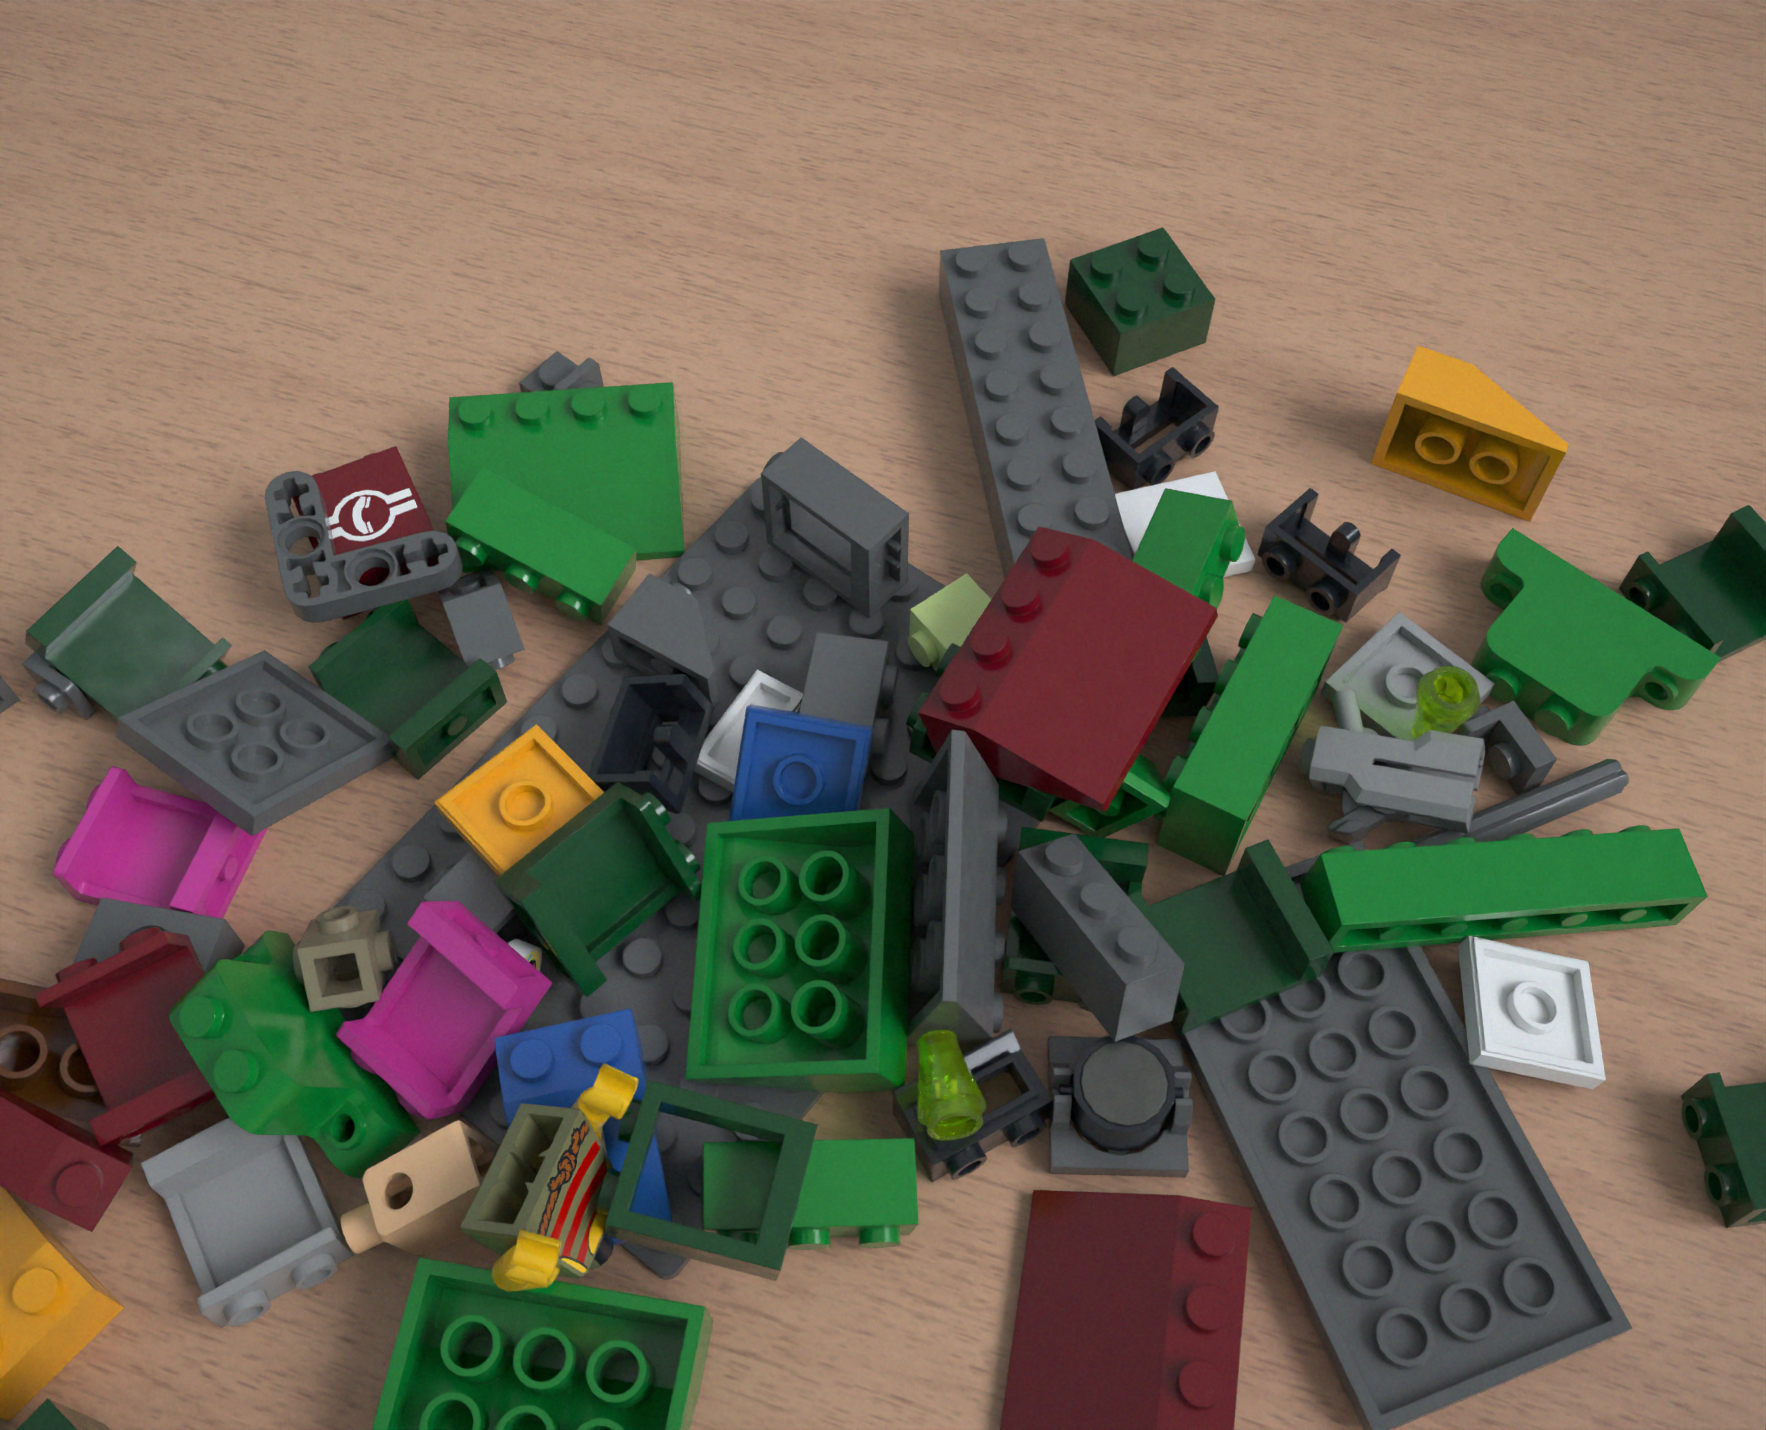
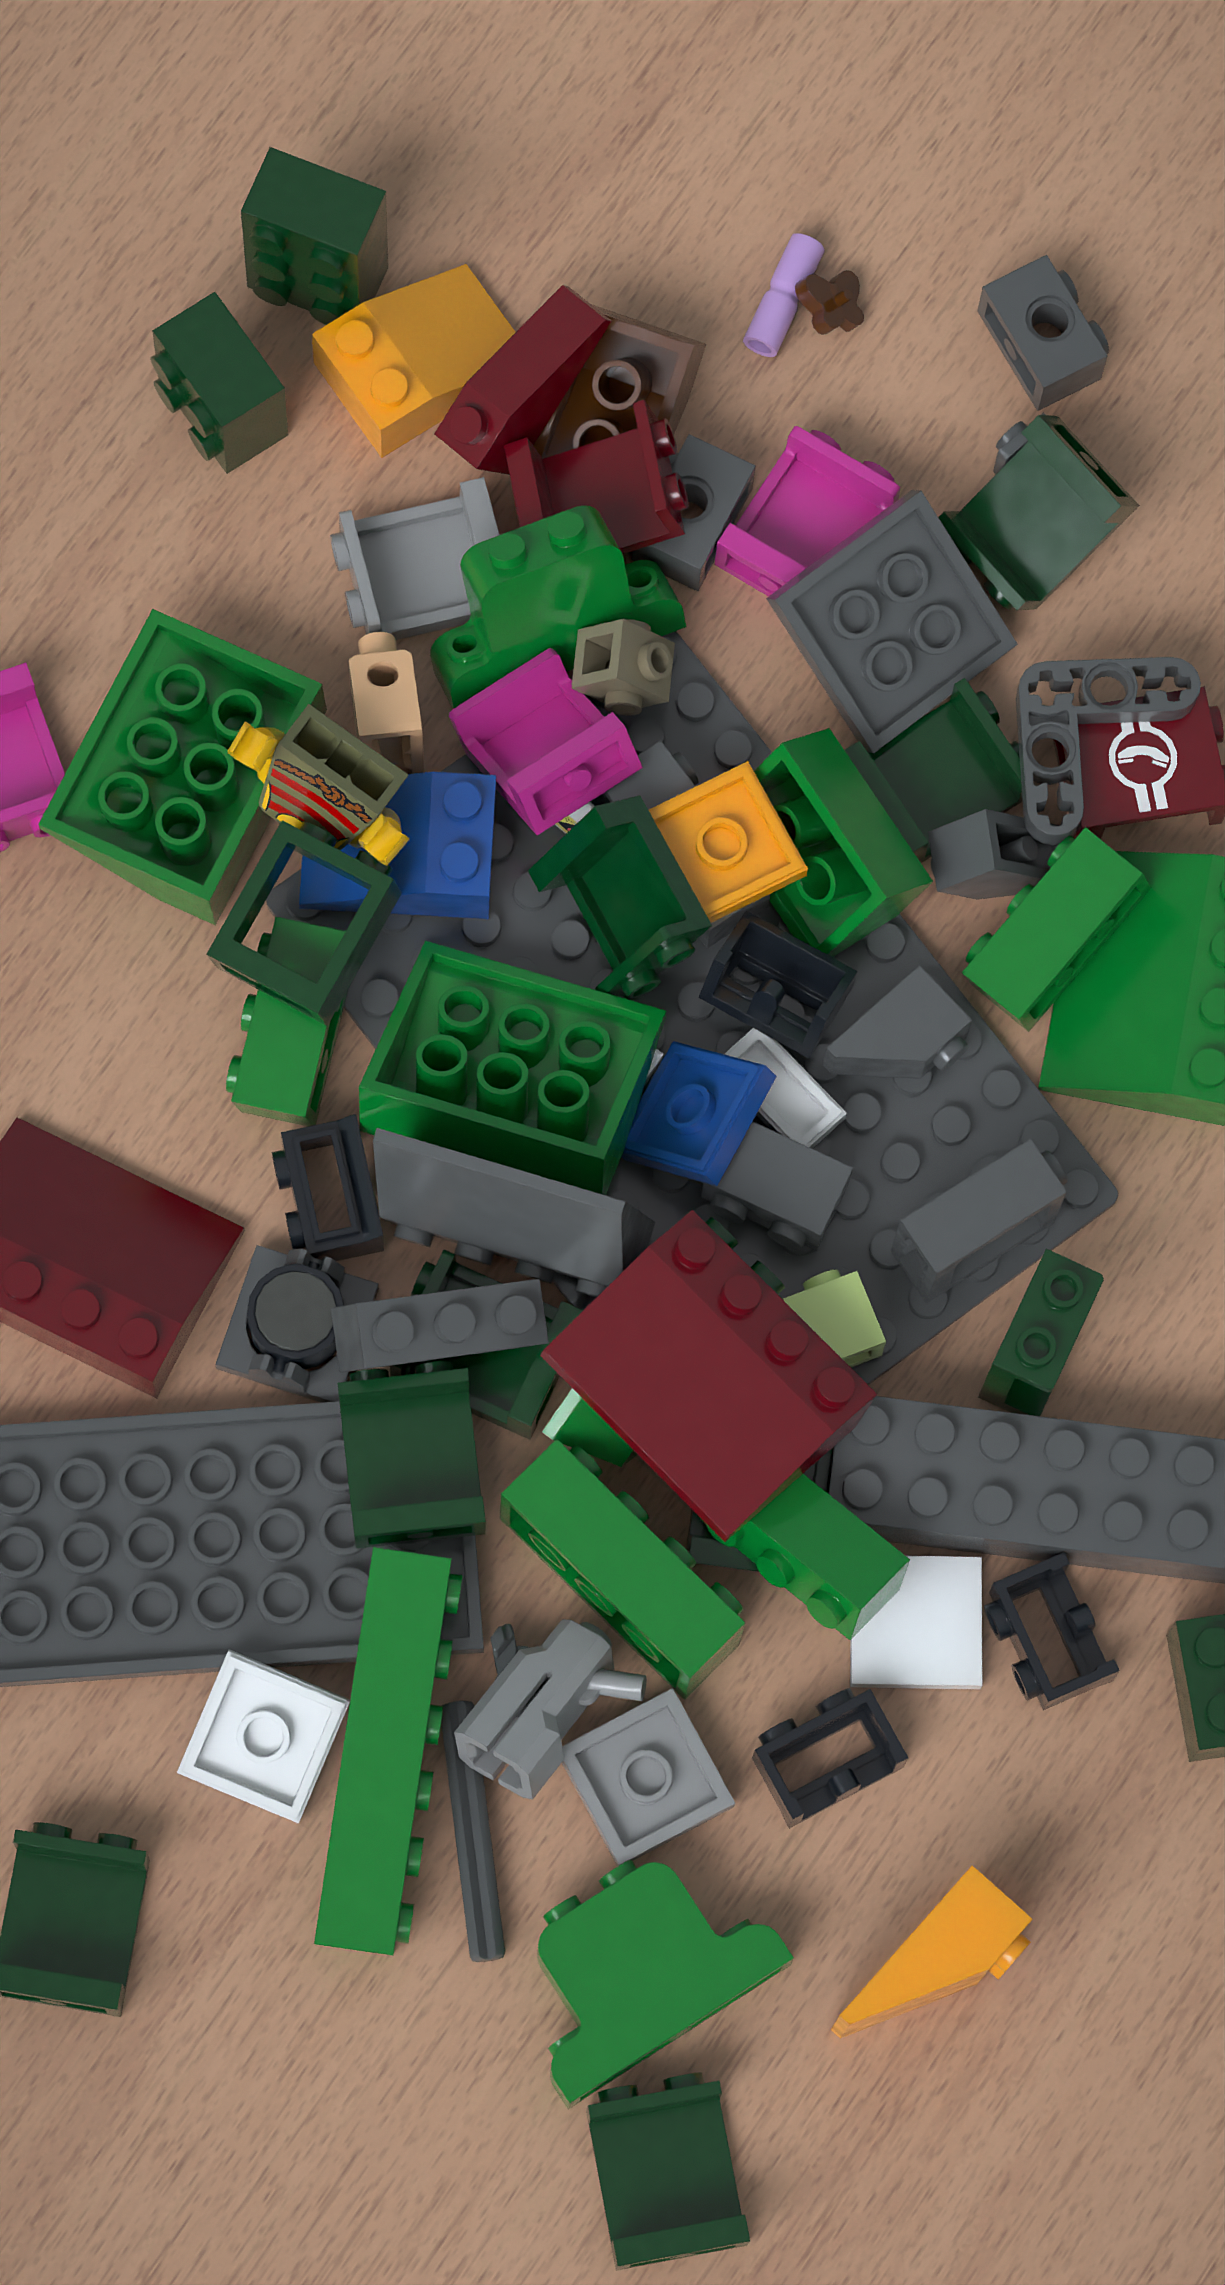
camera: 100 degrees right, 15 degrees up
clear neon green cone [917,1030,986,1141] -> none
clear neon green cone [1411,666,1480,740] -> none
dark grey bracket [1457,701,1557,795] -> none
none -> green slope [754,728,933,957]
none -> dark green panel [978,1248,1104,1416]

